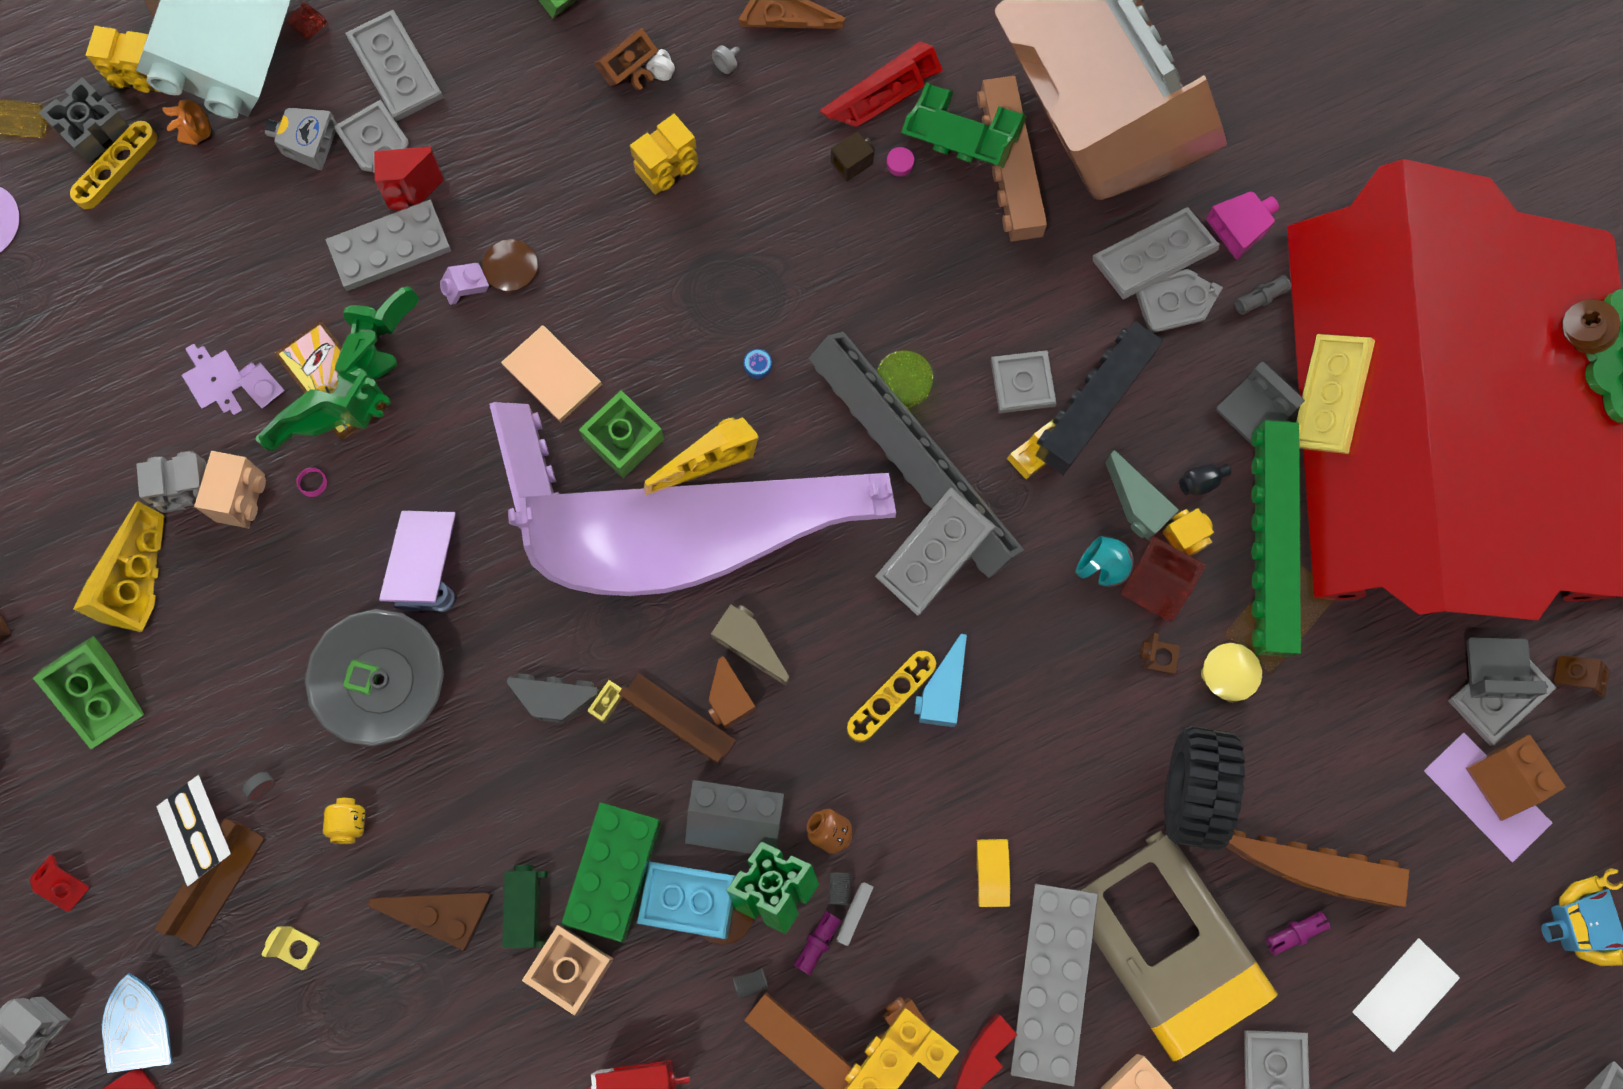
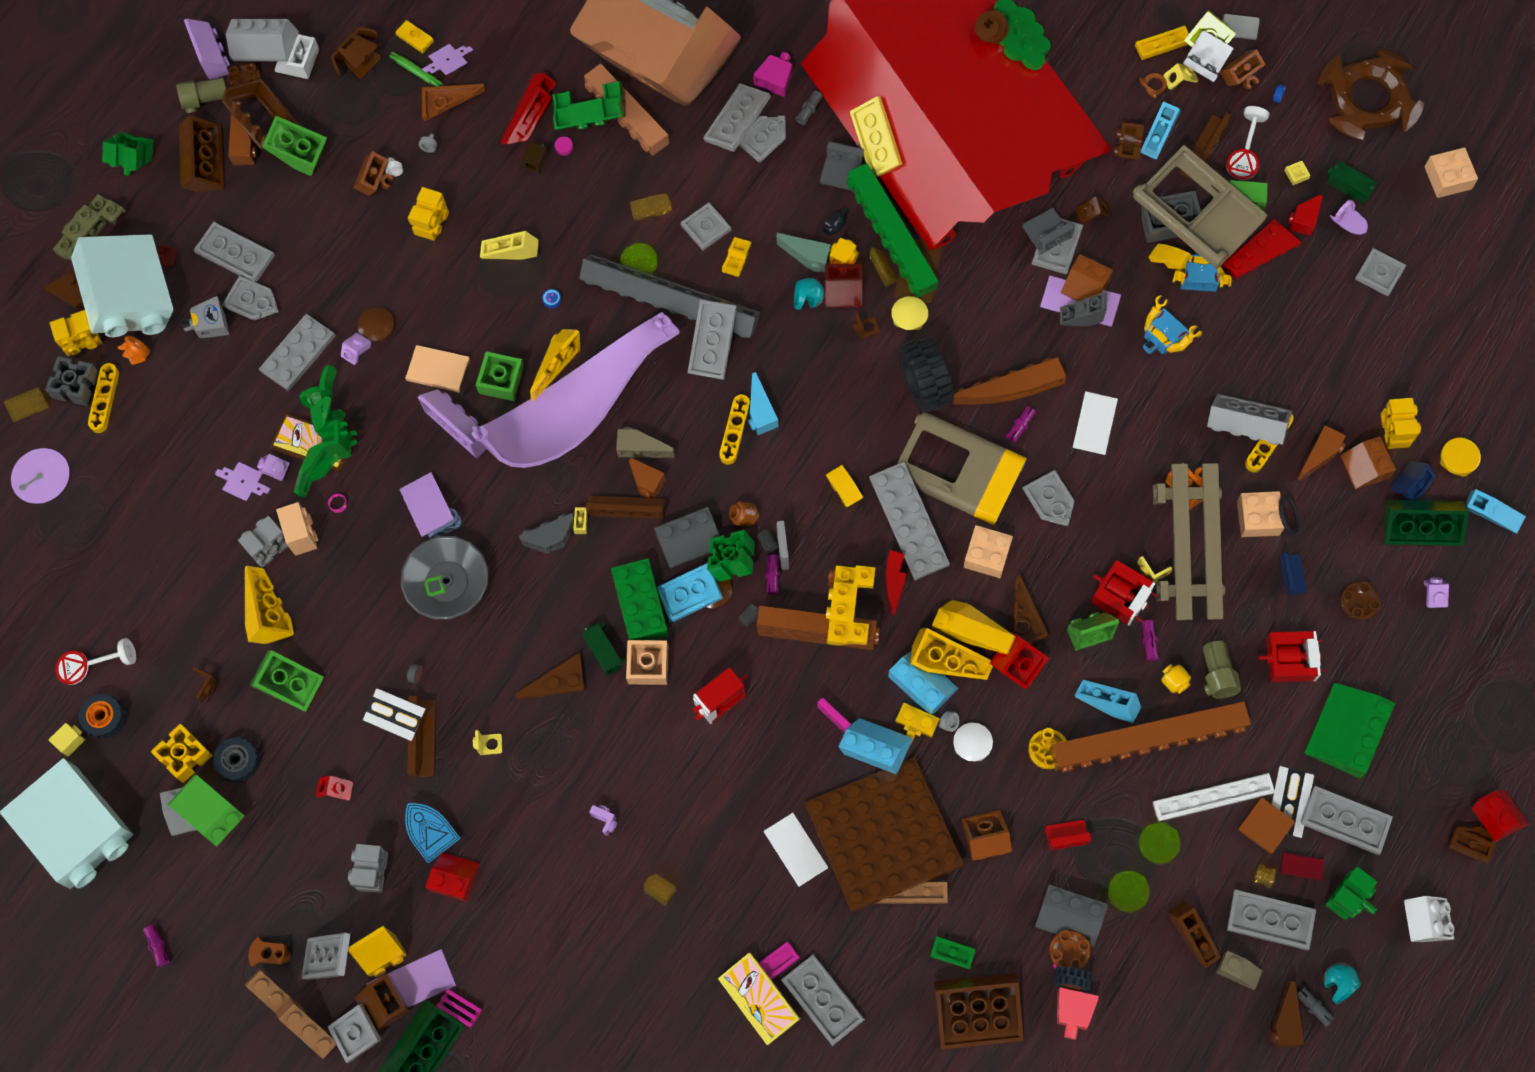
camera: 25 degrees left, 5 degrees down
yellow head [323,798,365,844] -> none
red slope [374,146,444,211] -> none
black brick [1035,321,1164,476] -> none
none -> light yellow slope [480,231,539,260]
none -> clear yellow slope [630,193,672,221]
none -> clear yellow slope [870,247,897,286]
none -> dark grey slope [1060,292,1107,327]

